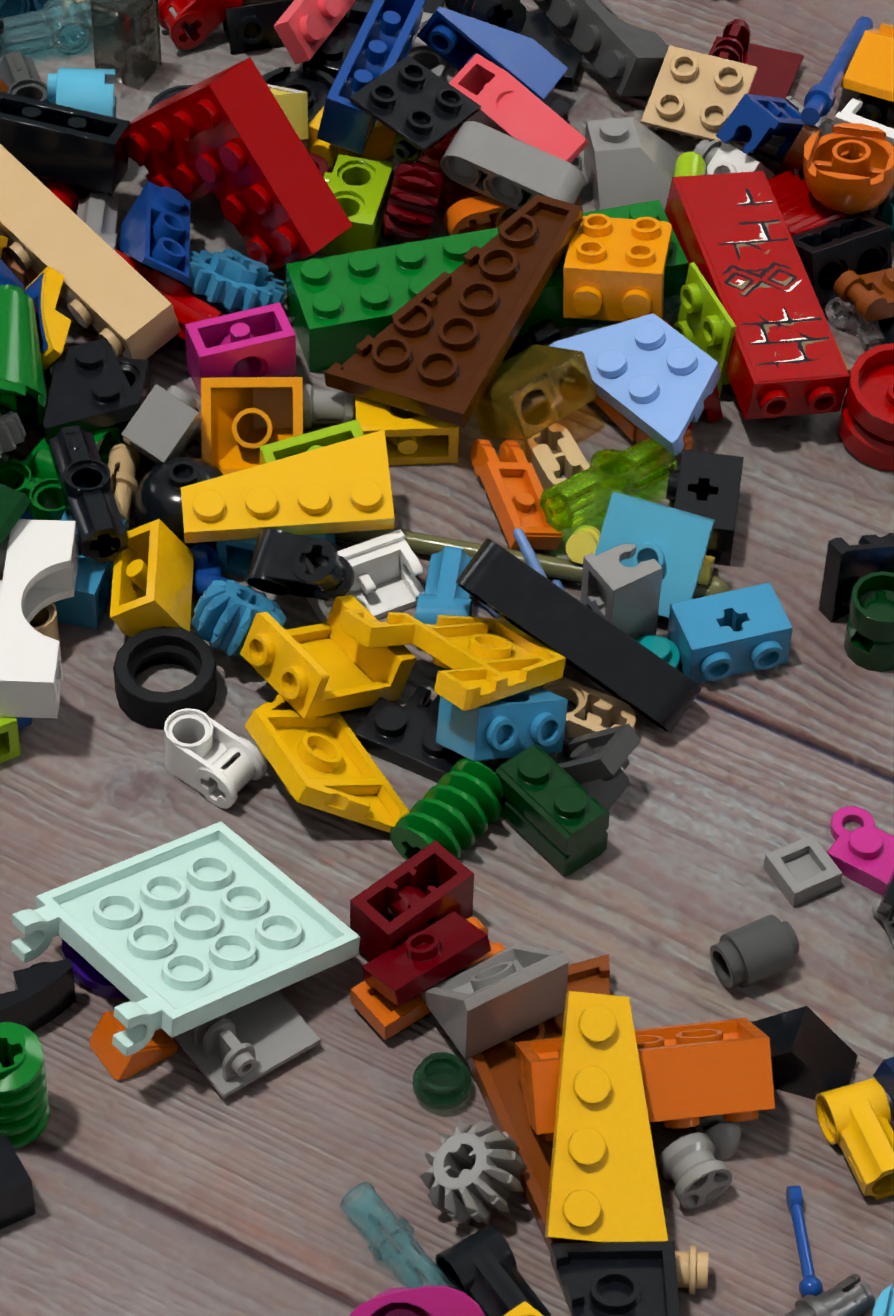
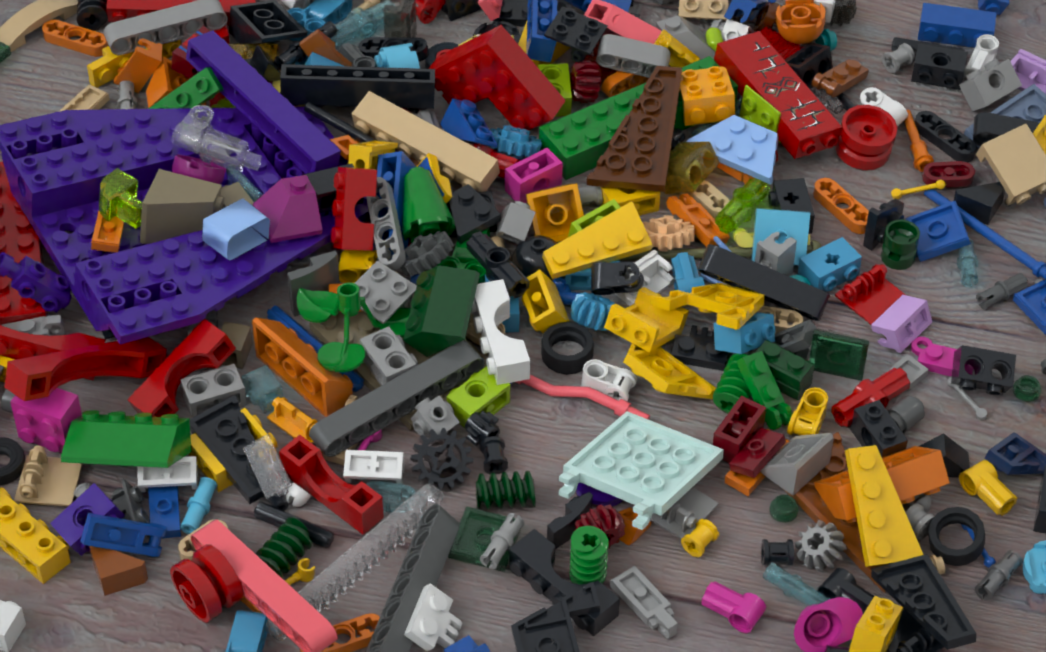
camera: 15 degrees left, 0 degrees up
none -> black beam [358,37,429,62]
none -> coral bar [515,374,650,420]
none -> dark red gear [574,504,626,549]
none -> light grey hinge [610,566,678,639]
none -> light nougat gear [642,215,694,252]
none -> yellow hinge [654,29,700,68]
none -> yellow bush [681,519,719,557]
none -> dark pink piece [701,581,766,633]
none -> green hinge [736,351,793,430]
none -> black bush [761,539,794,566]
none -> yellow piece [787,387,828,435]
none -> clear green slope [809,328,869,381]
none -> orange beam [813,178,869,234]
none -> red piece [831,368,910,427]
none -> red hinge [835,264,906,325]
none -> black brick [851,400,908,457]
none -> lavender hinge [871,295,932,353]
none -> black tyre [928,507,985,566]

